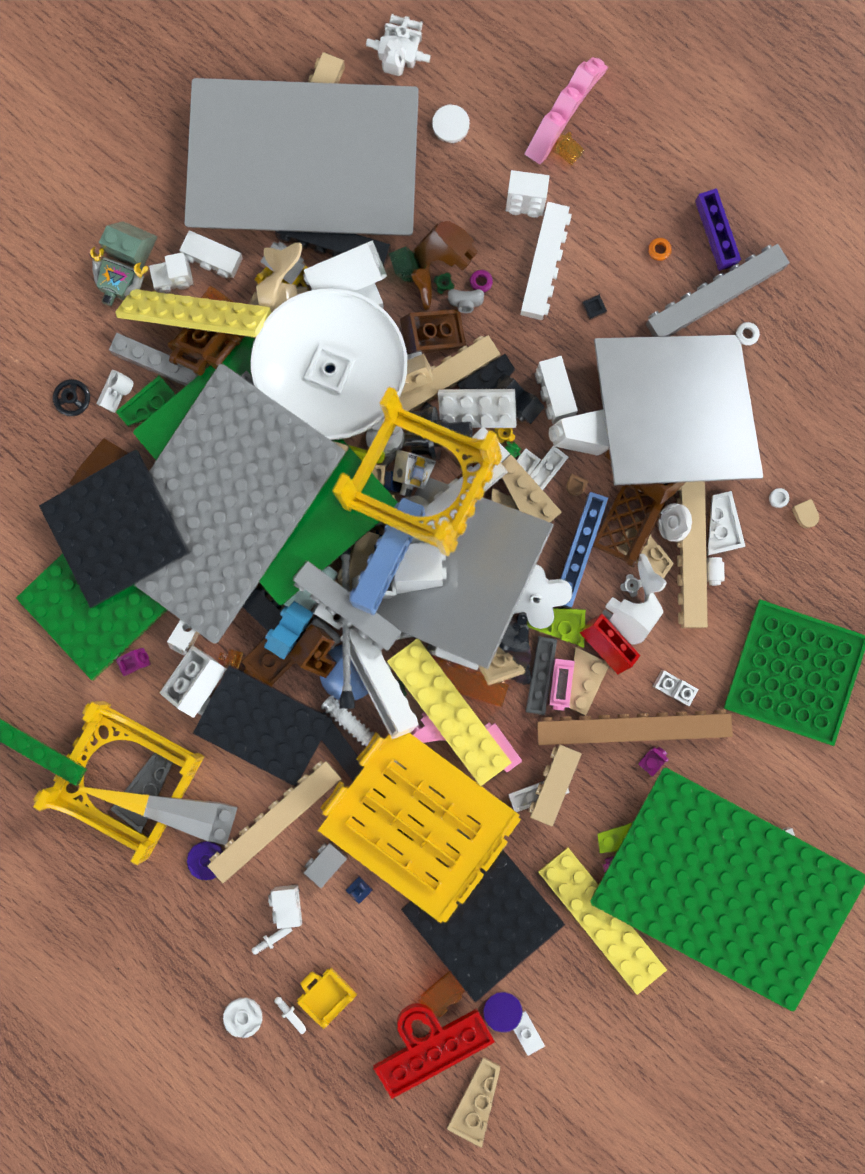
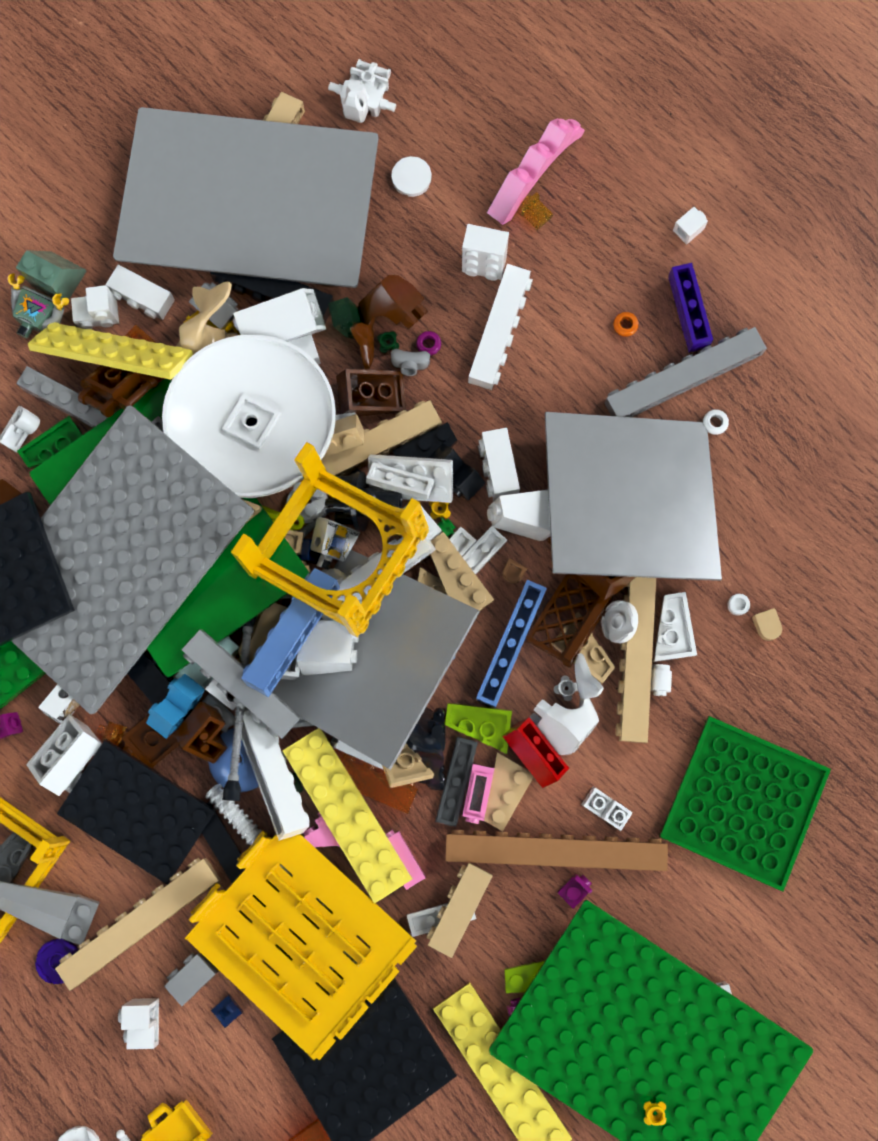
camera: 10 degrees right, 5 degrees down
white piece [252,927,293,954] -> none
white plant [513,565,572,629] -> none
black tile [582,294,607,320] -> none
none -> white plate [366,462,434,500]
none -> yellow plate [643,1101,666,1126]
none -> white brick [673,207,708,245]

